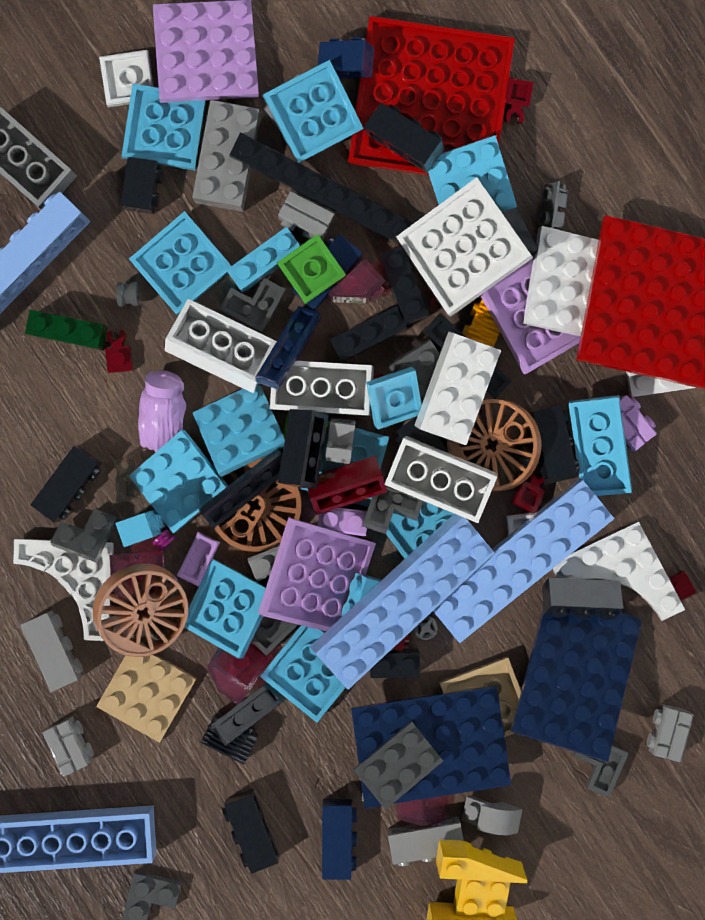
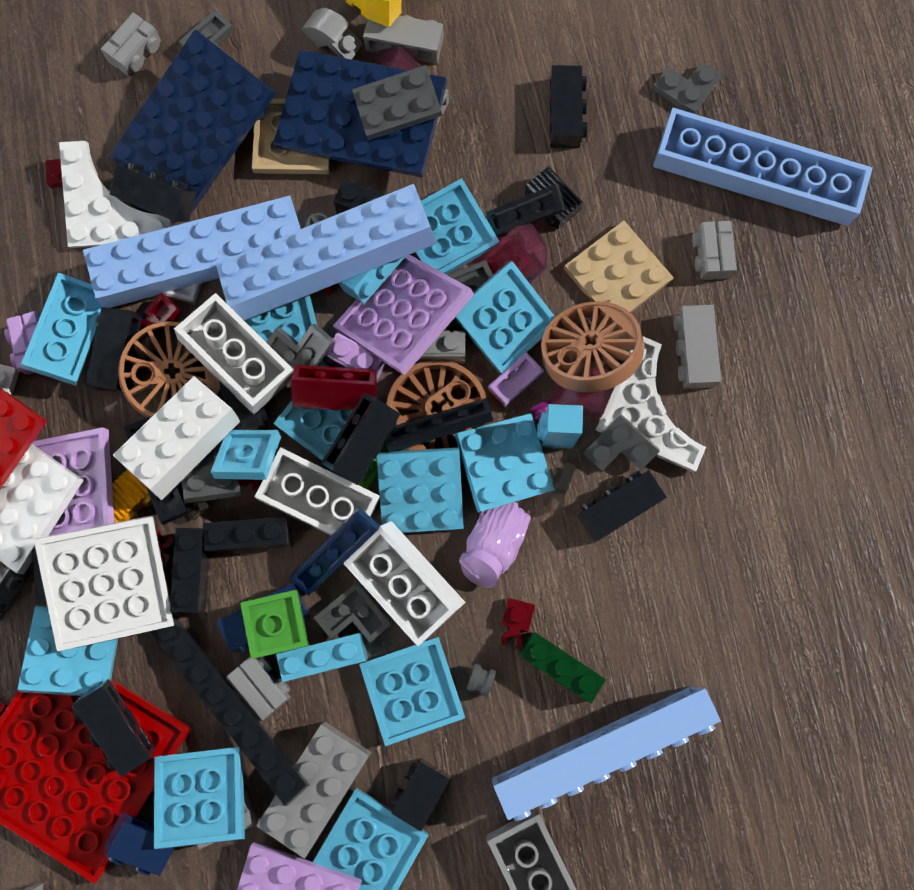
camera: 160 degrees left, 10 degrees down
dark blue brick [322,799,357,880] -> none
light grey brick [325,417,356,464] -> none
clear pink slope [329,259,386,304] -> none

